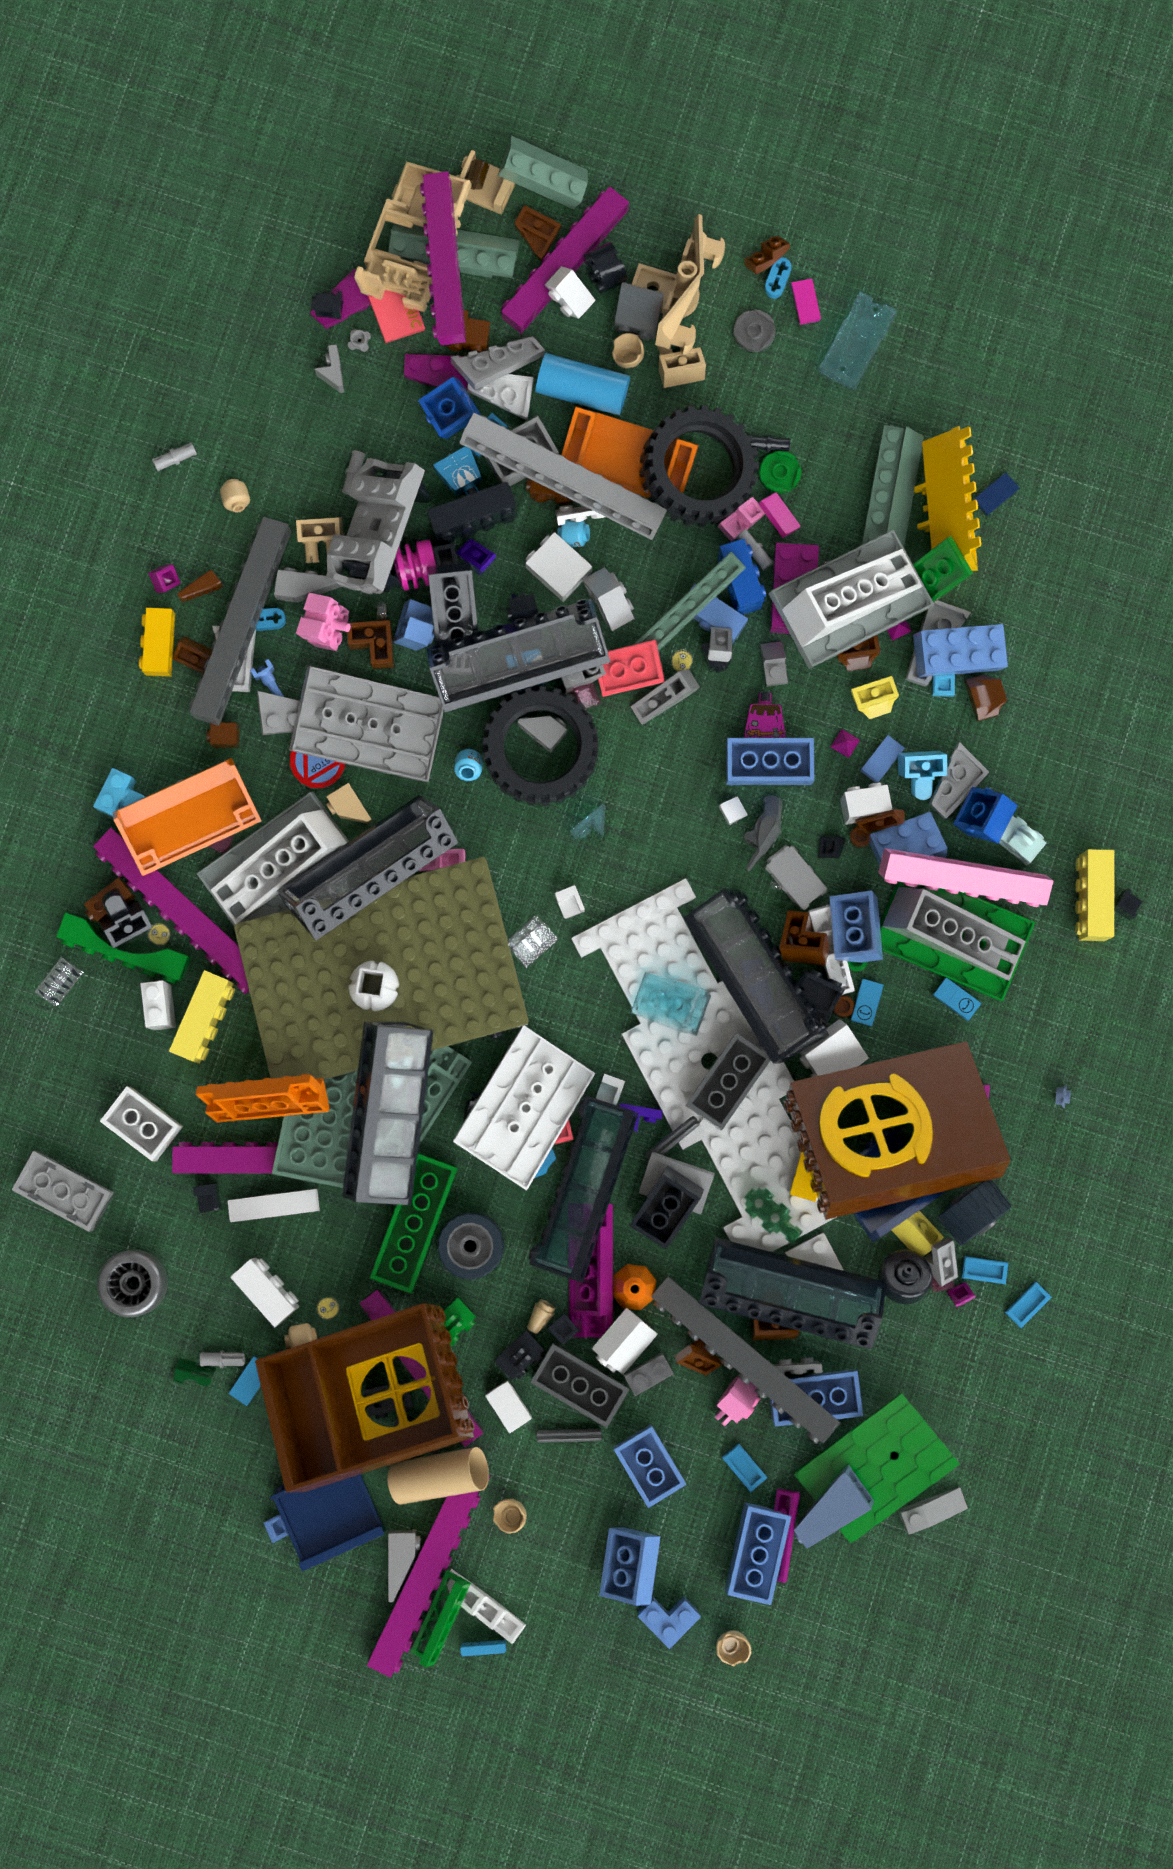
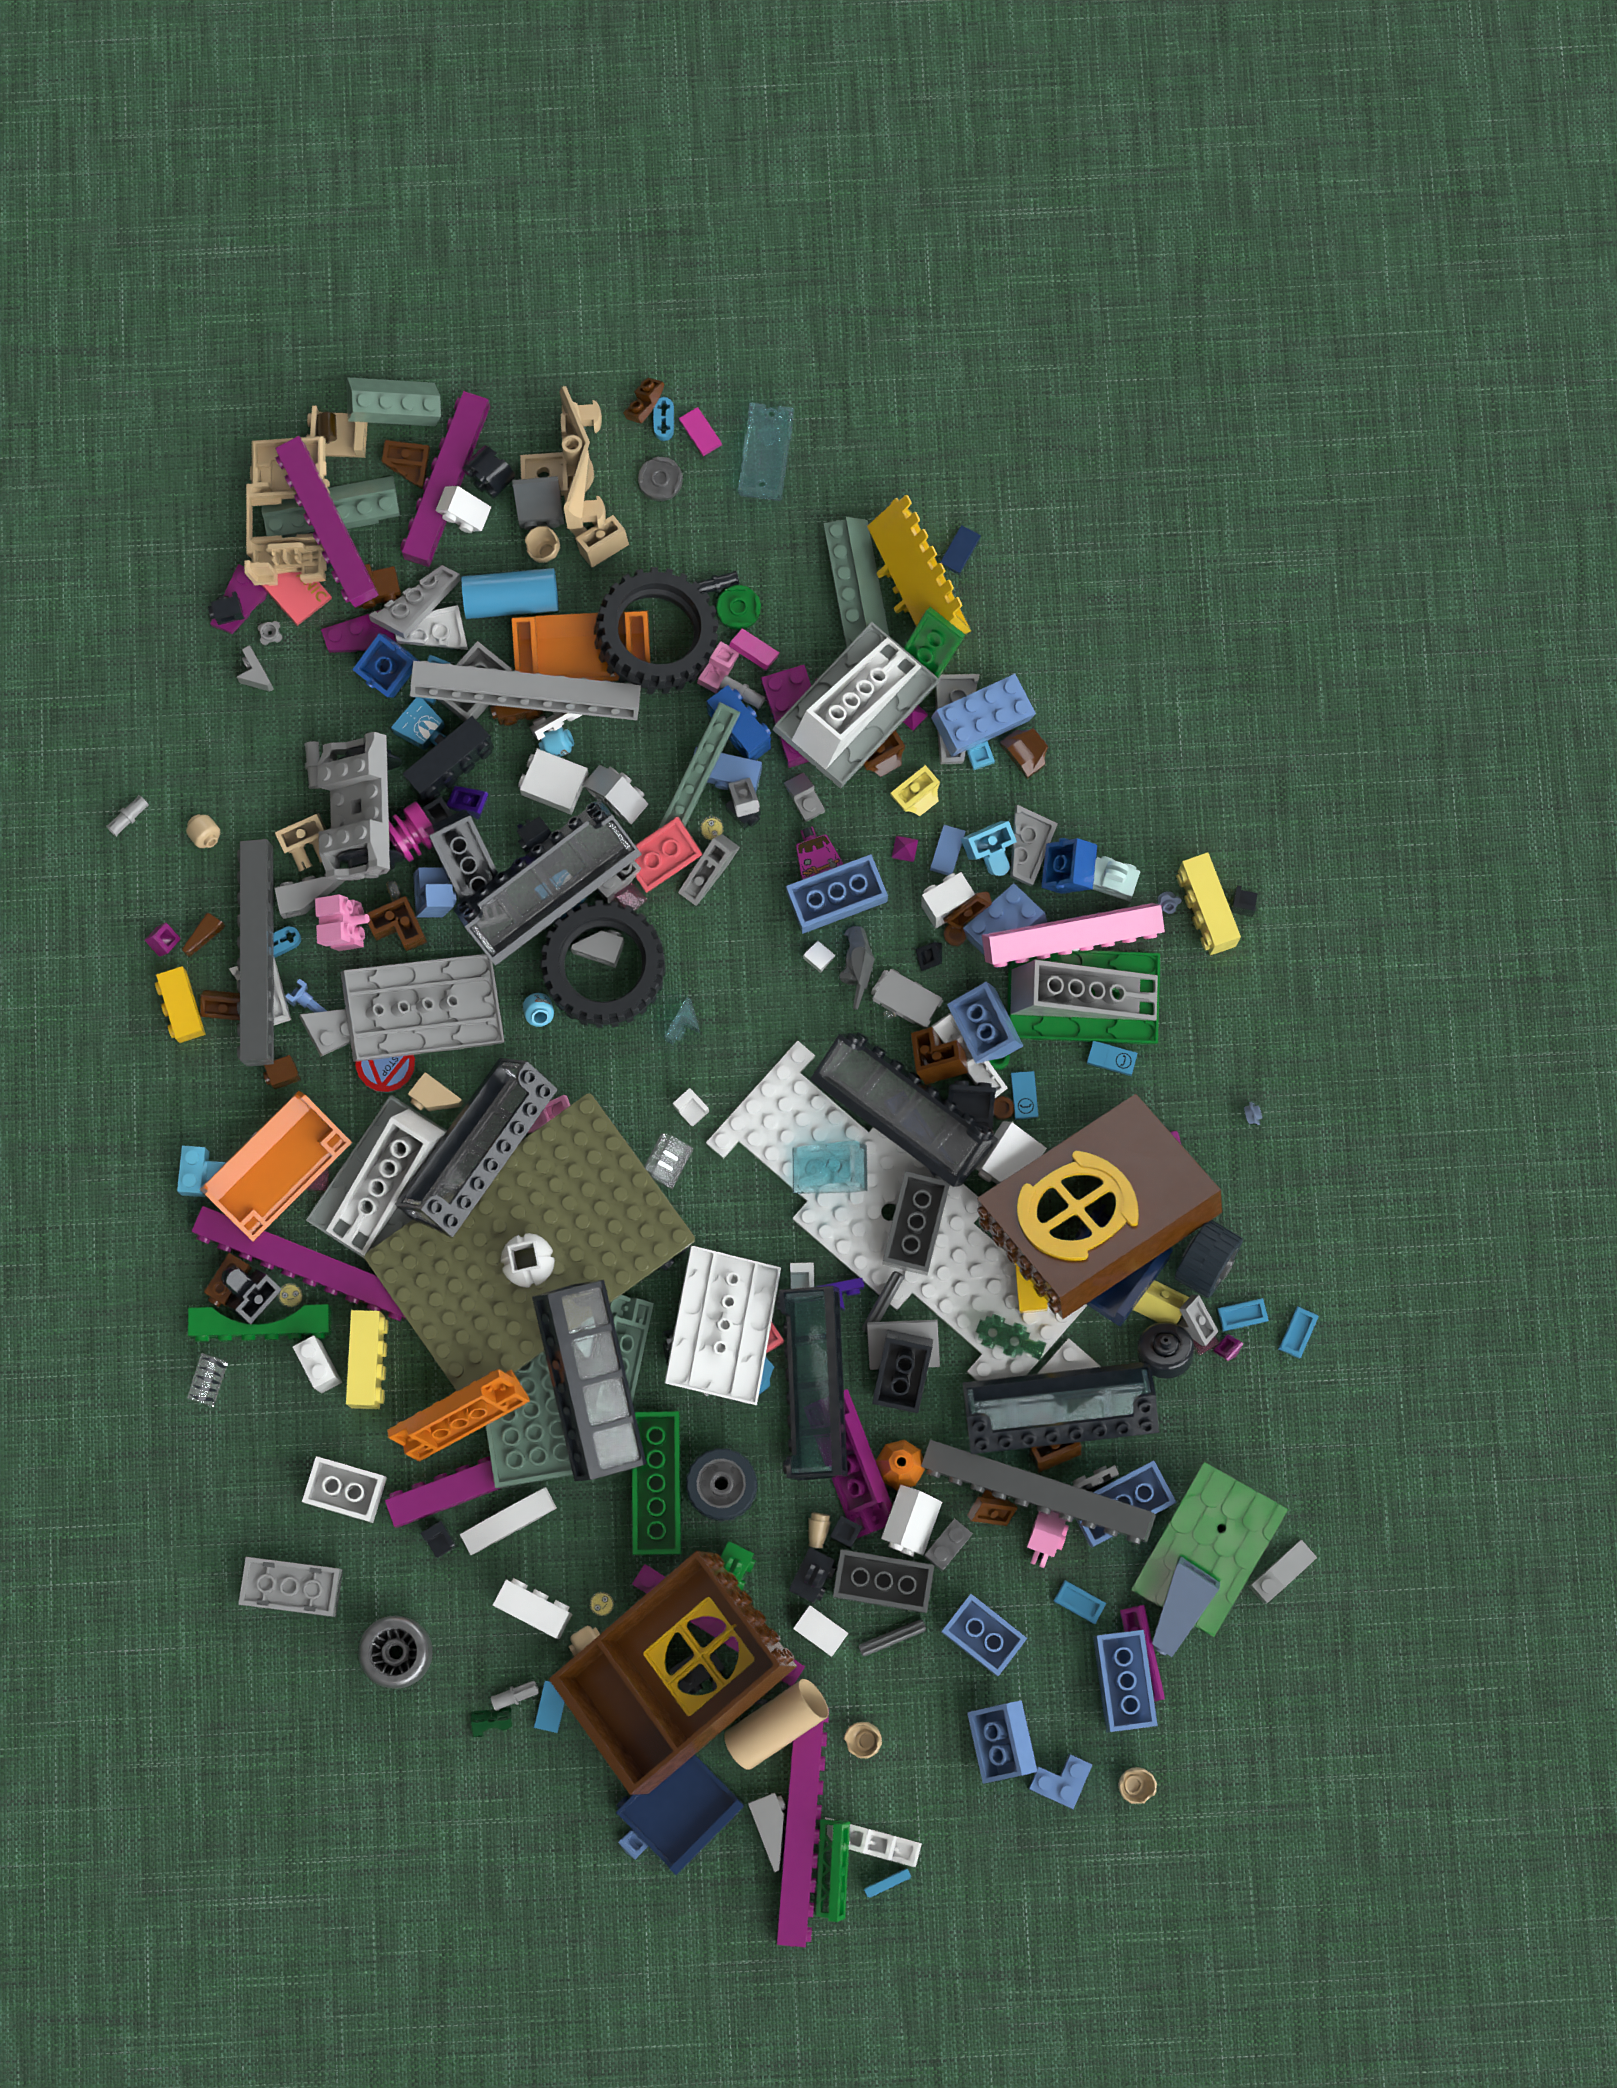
camera: 15 degrees left, 5 degrees down
none -> sand blue plate [1158,892,1182,914]

